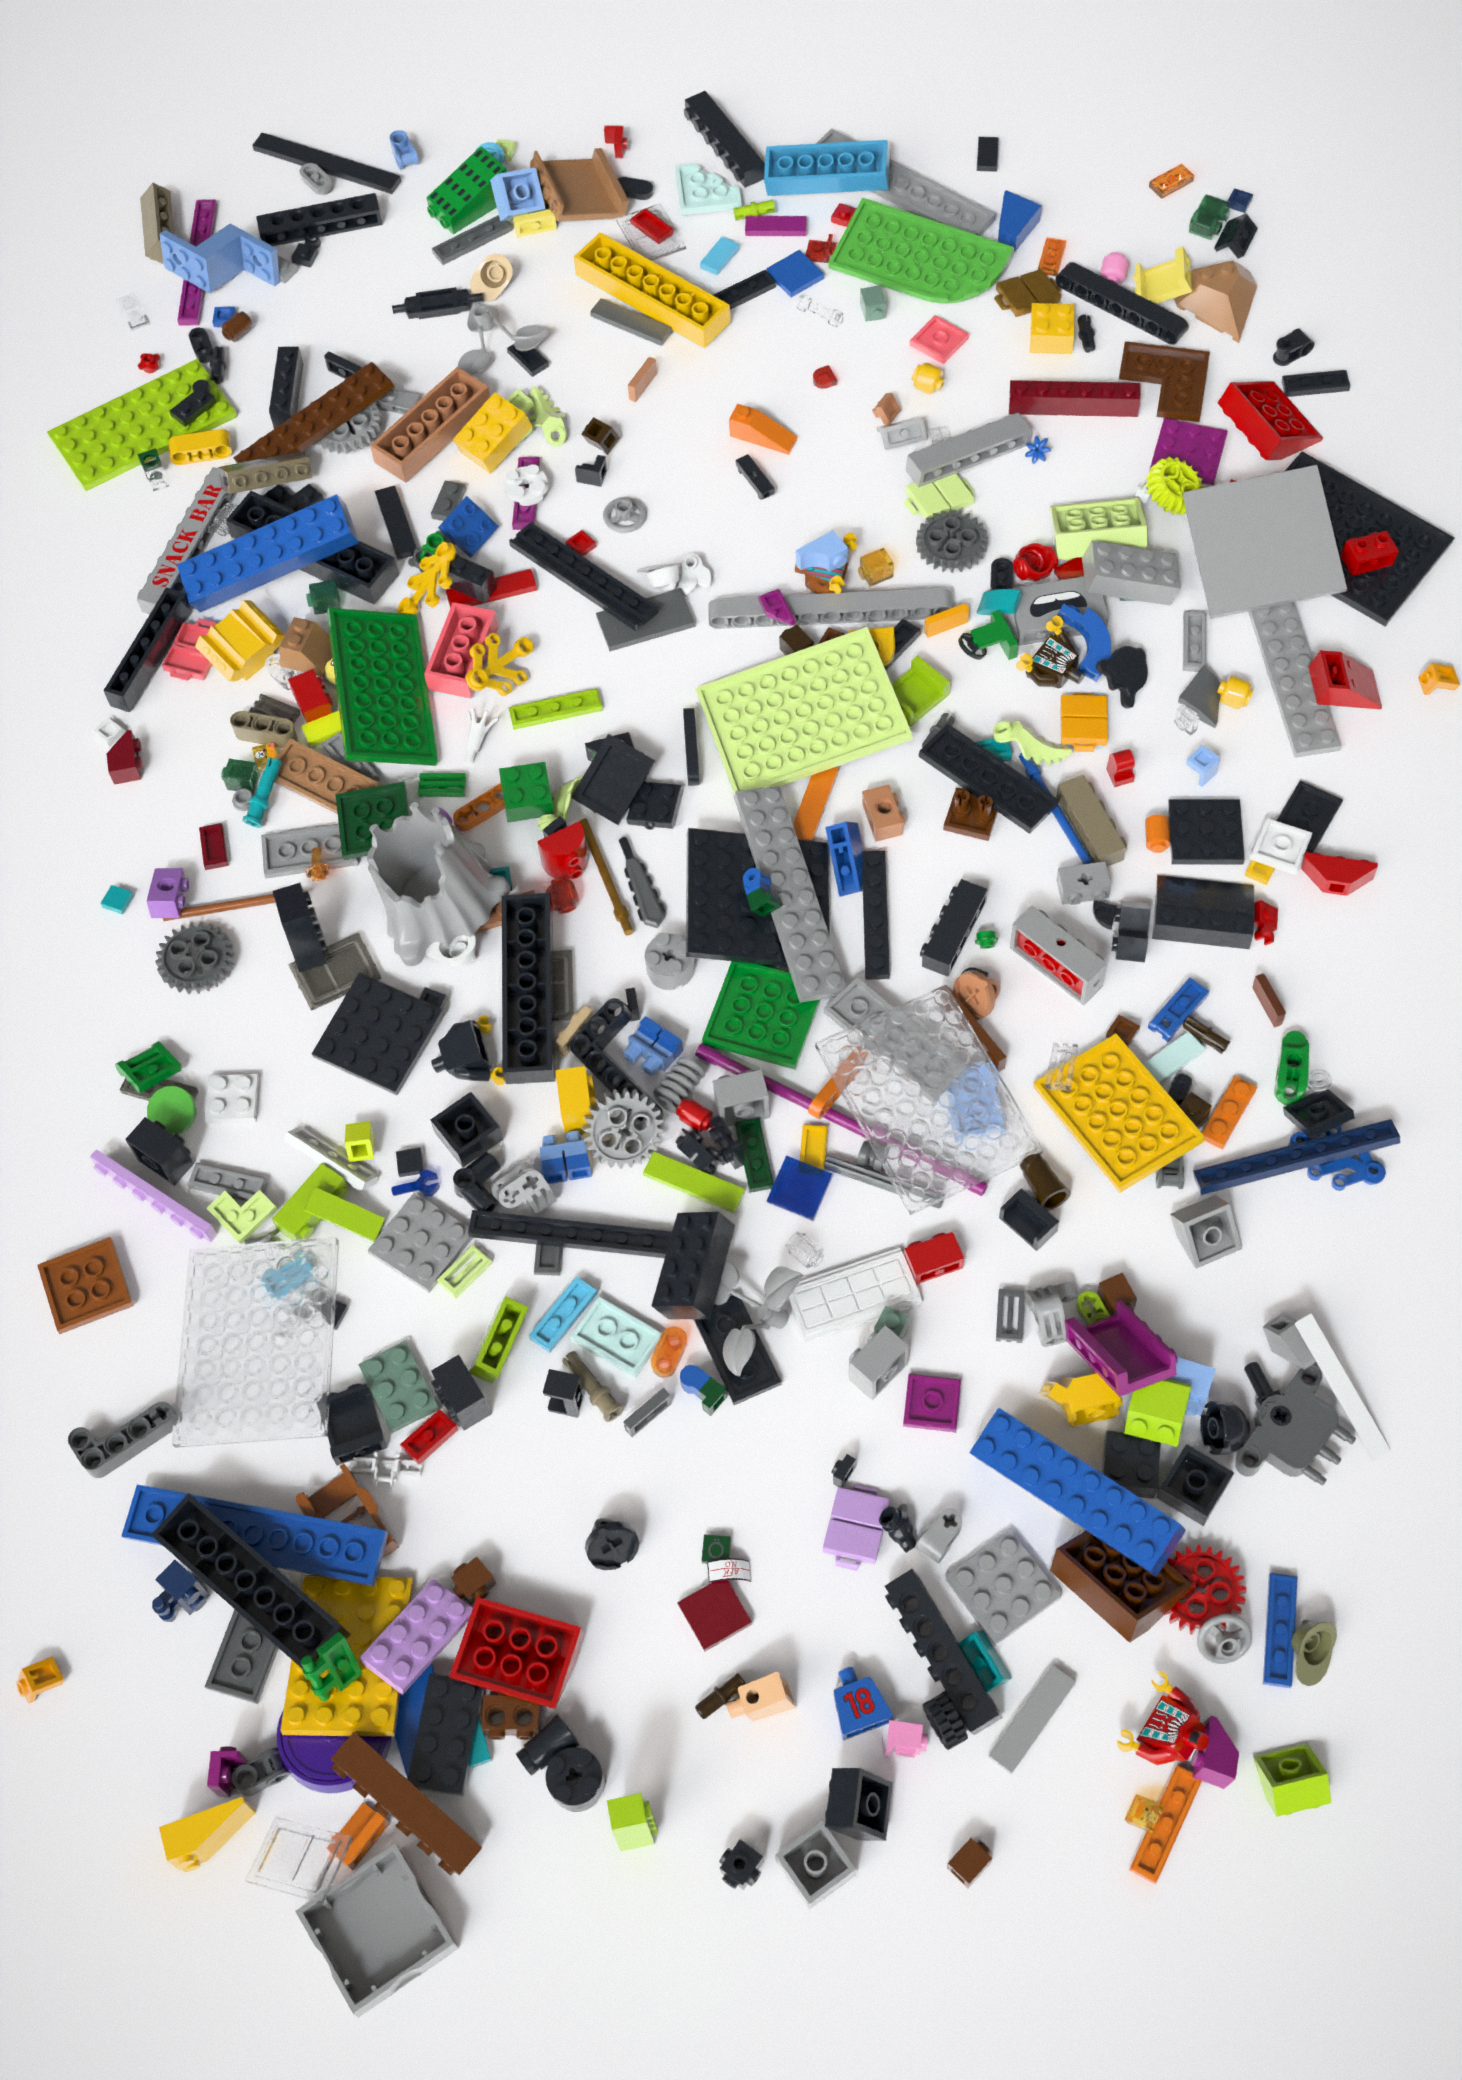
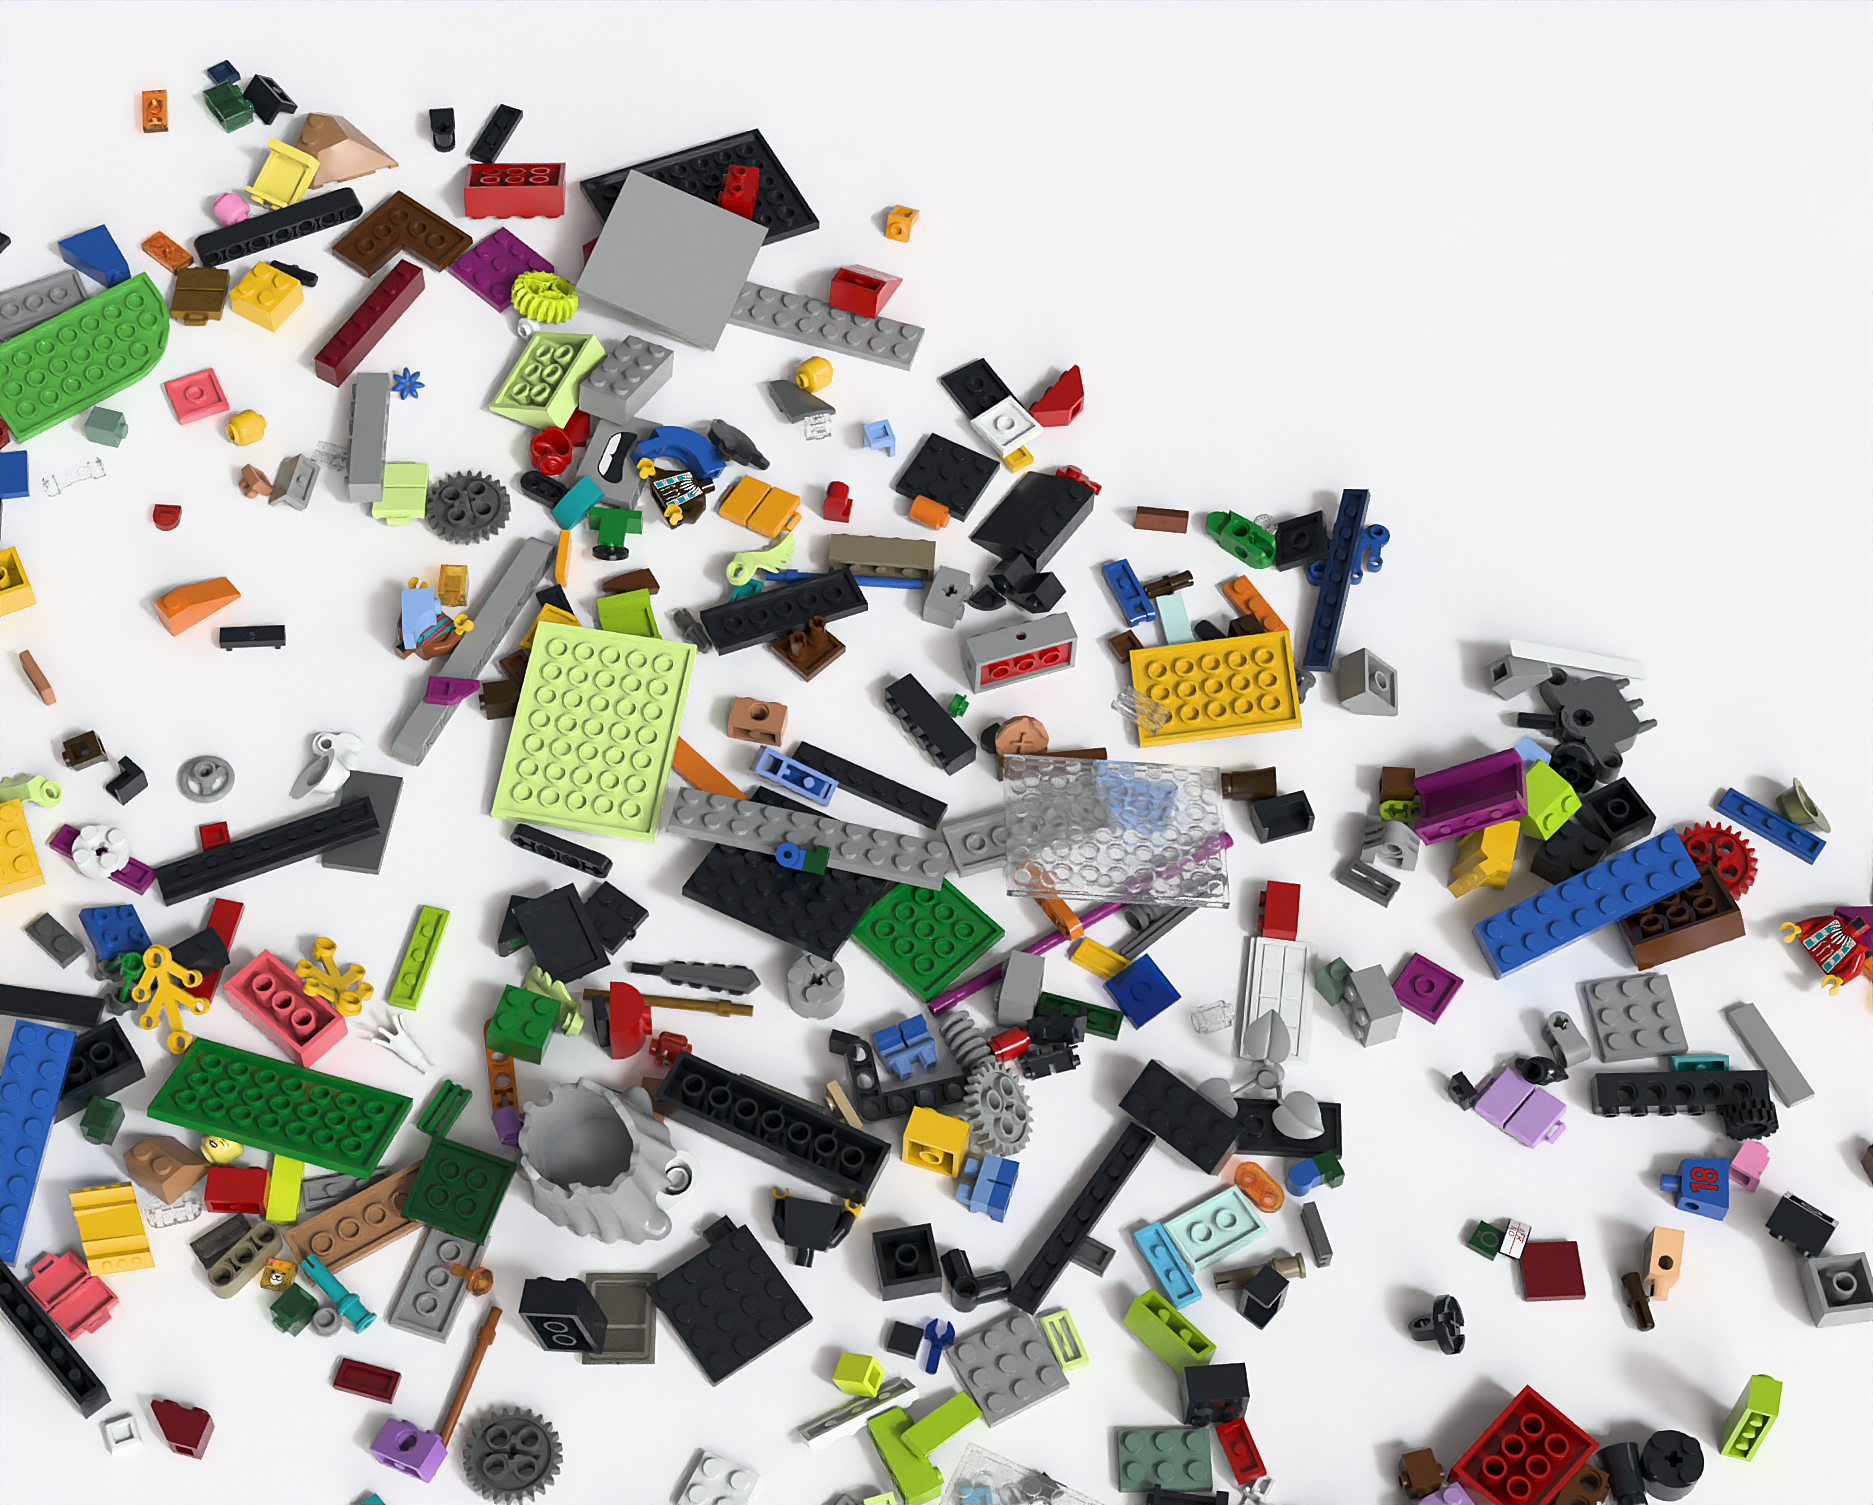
camera: 70 degrees left, 5 degrees down
light grey piece [490,1162,557,1215] -> none
lime tile [643,1152,745,1213] -> none
black brick [719,1839,764,1890] -> none
light grey tile [1182,611,1206,672] -> none
light grey piece [1197,1614,1252,1664] -> none
none -> reddish brown slope [601,568,660,595]

